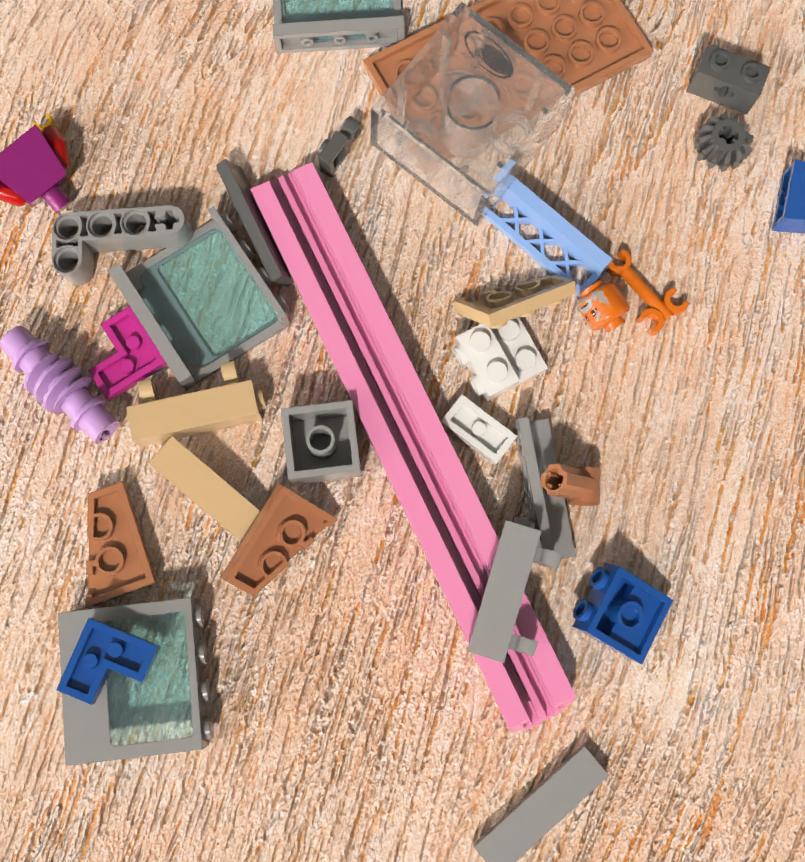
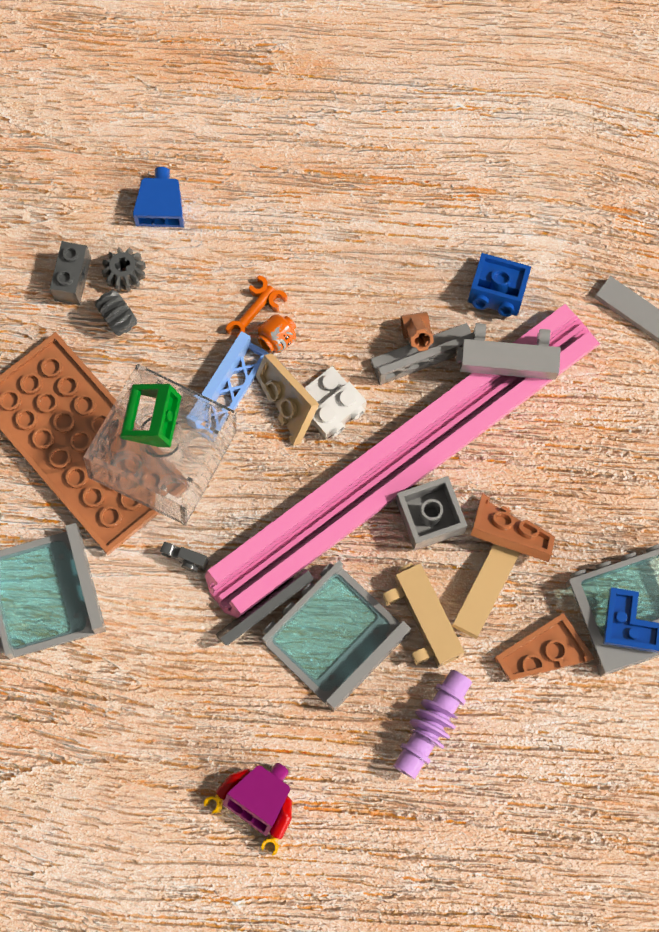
camera: 100 degrees left, 5 degrees down
light grey beam [52,205,193,286] -> none
dark pink plate [88,306,168,402] -> none
white plate [441,394,517,466] -> none
none -> dark grey gear [95,290,137,336]
none -> green tile [120,384,182,447]

